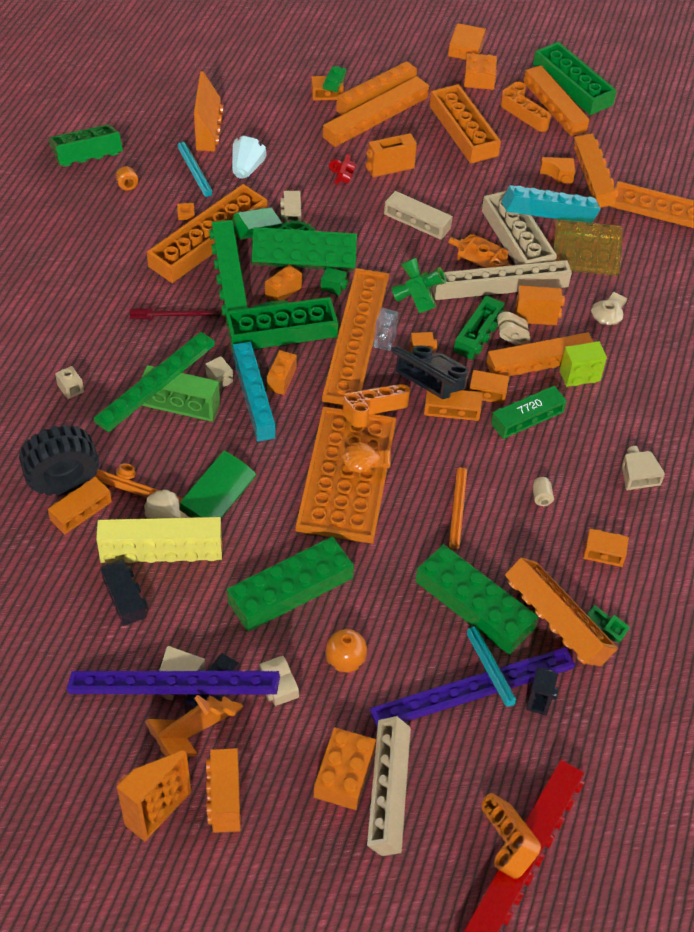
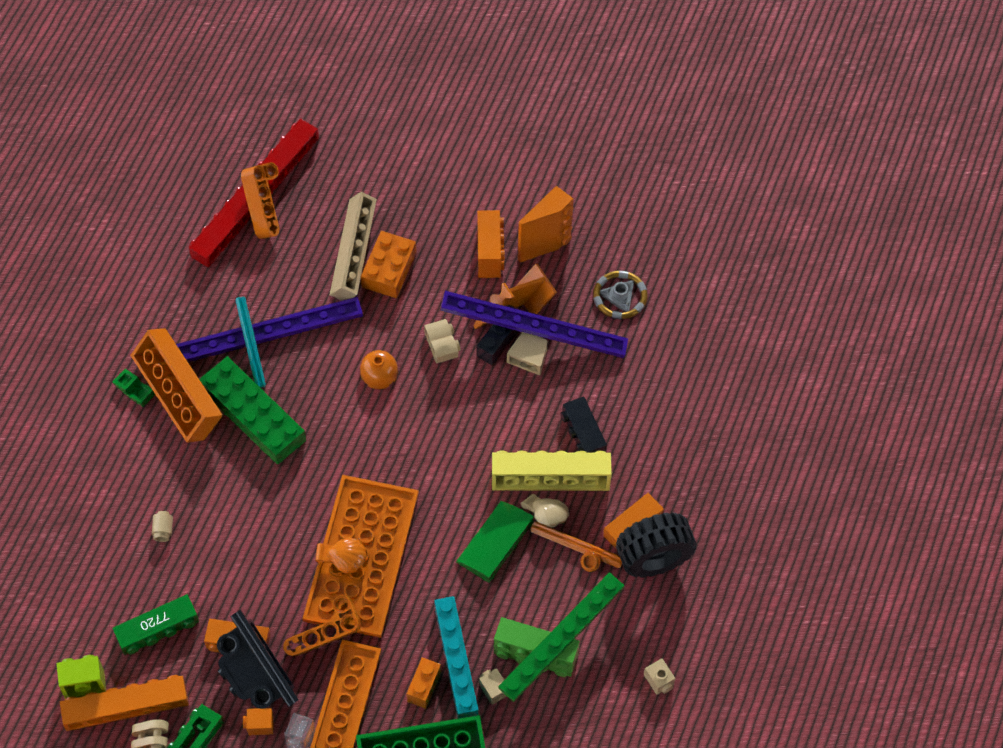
camera: 175 degrees left, 10 degrees up
green brick [227,536,354,632] -> none
orange axle [449,467,467,549] -> none
orange brick [469,370,510,404] -> none
black brick [526,668,559,716] -> none
orange brick [583,529,629,567] -> none
tan torso [622,446,665,490] -> none
none -> light grey piece [593,270,648,319]

